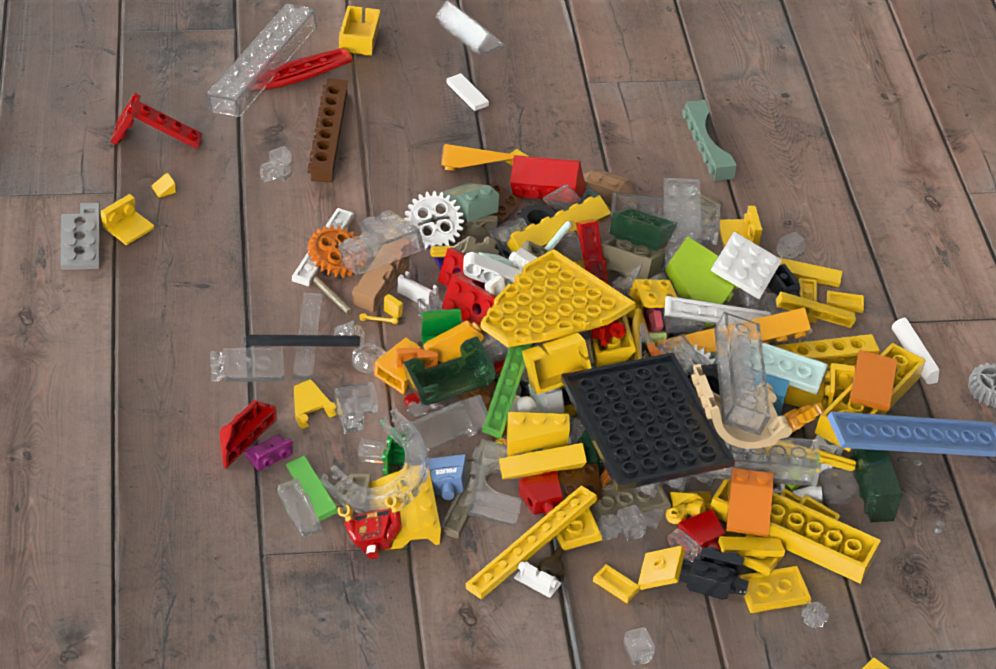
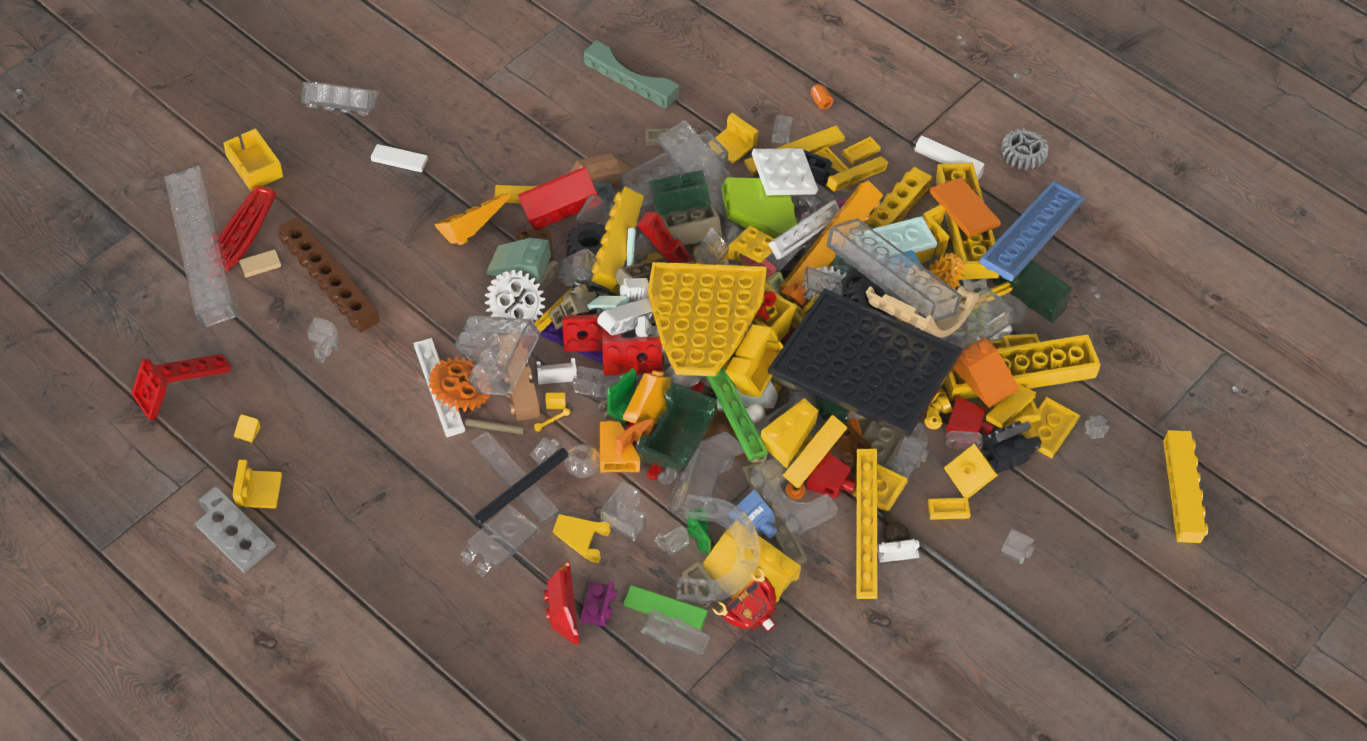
camera: 40 degrees left, 10 degrees up
none -> tan tile [239,249,281,278]
none -> orange plate [785,482,806,500]
none -> orange brick [811,84,834,109]

